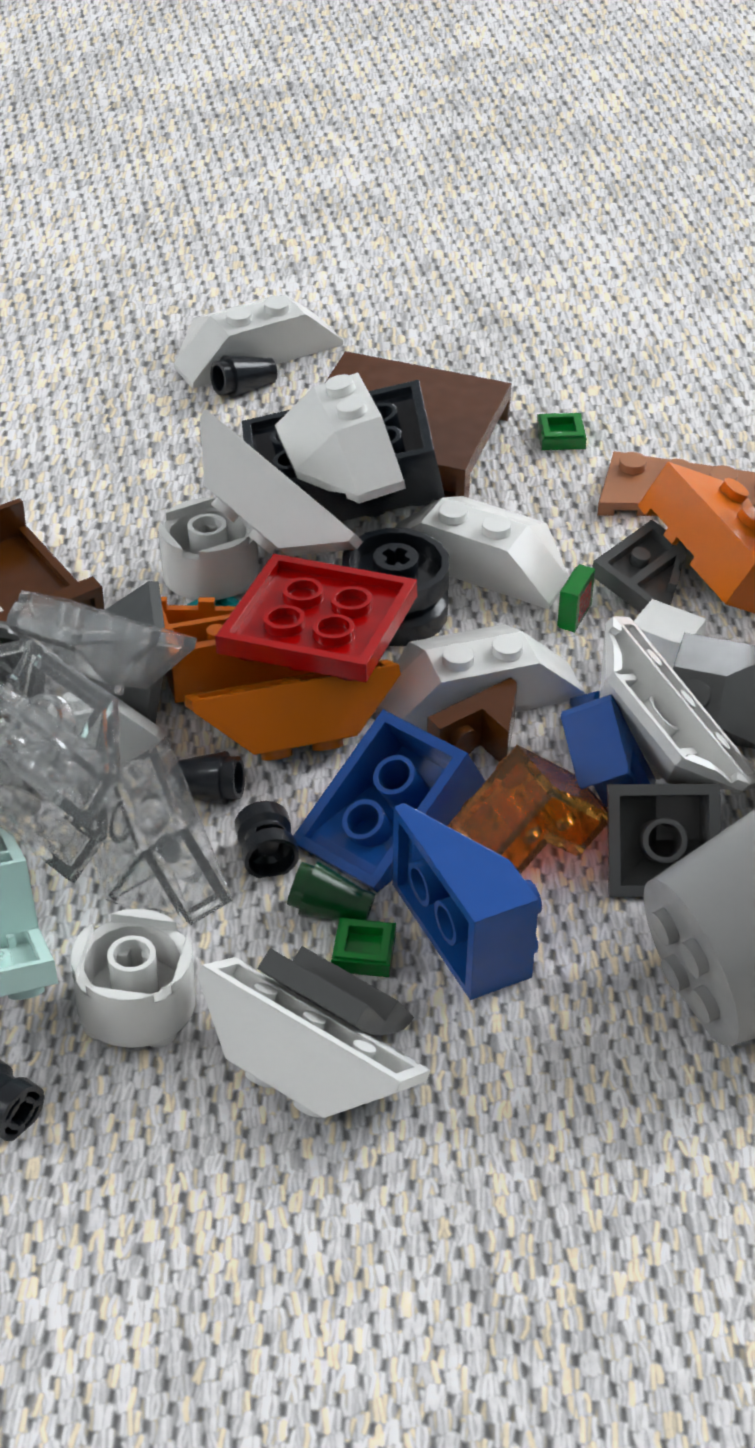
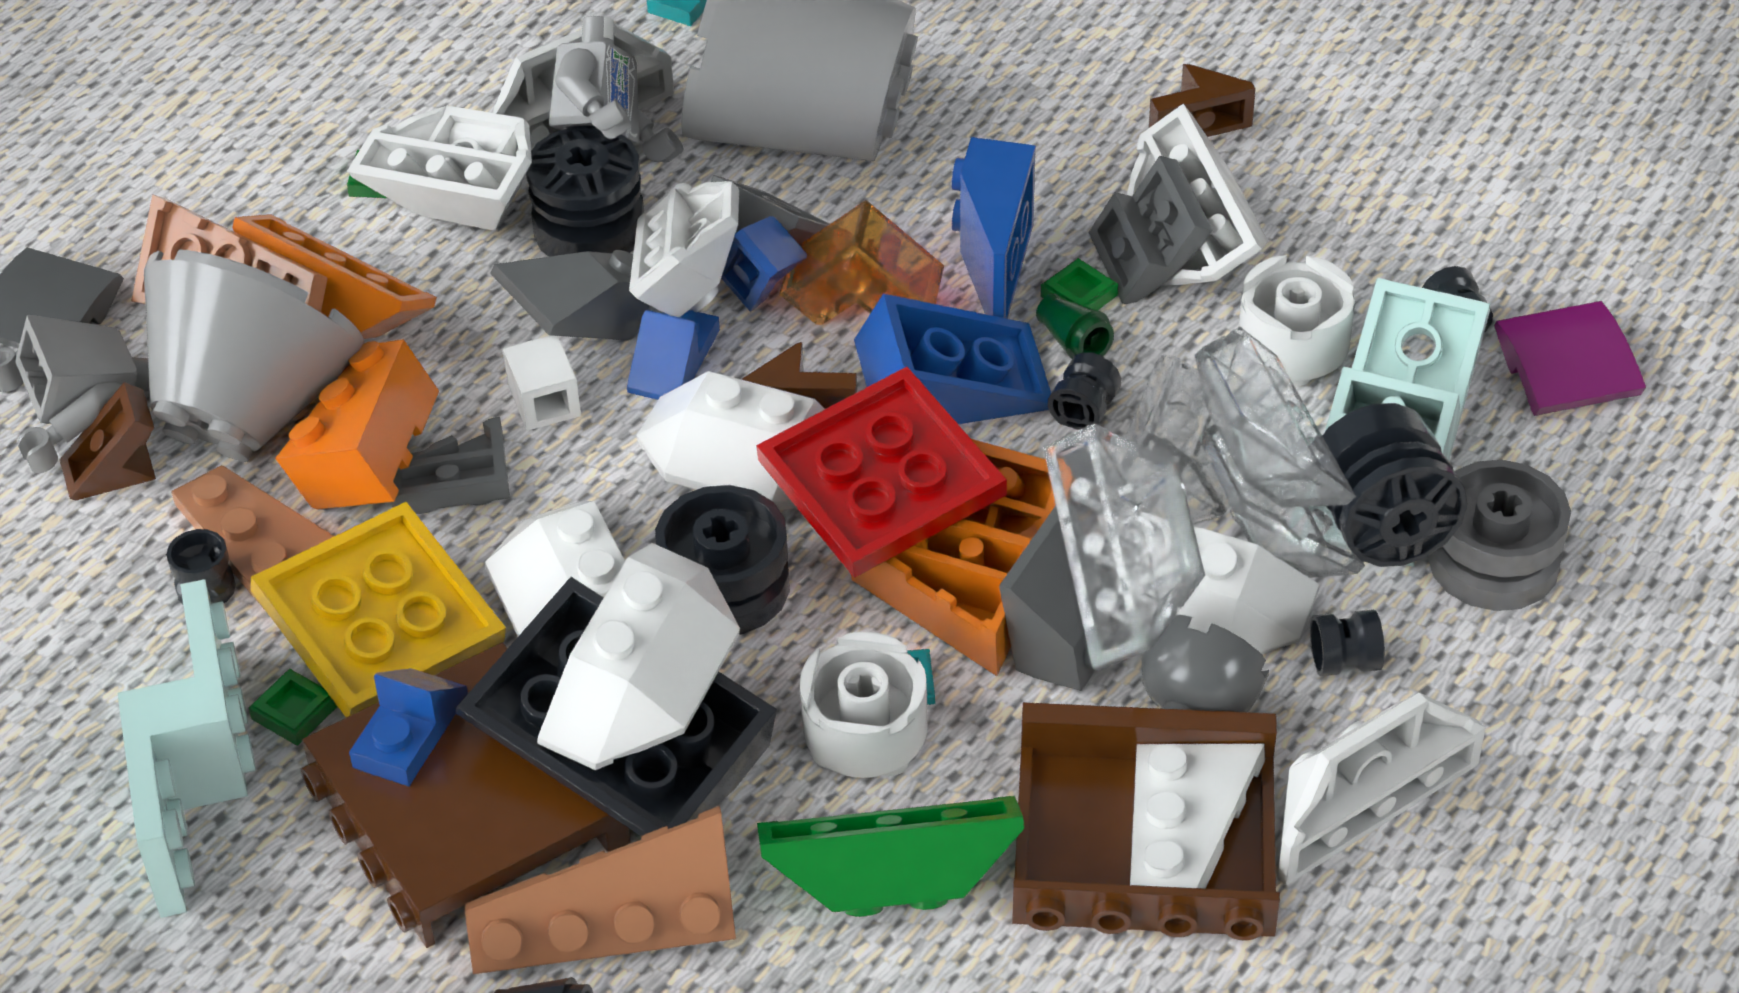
camera: 140 degrees left, 5 degrees up
white wedge [200,409,363,556] -> none
green tile [557,564,595,633] -> none
none -> light aqua bracket [117,579,256,918]
none -> black wheel [166,529,236,604]
none -> yellow plate [251,502,506,718]
none -> blue slope [349,668,468,786]
none -> nougat wing [465,806,736,974]
none -> green wedge [757,795,1024,917]
none -> reddish brown slope [1149,64,1256,137]

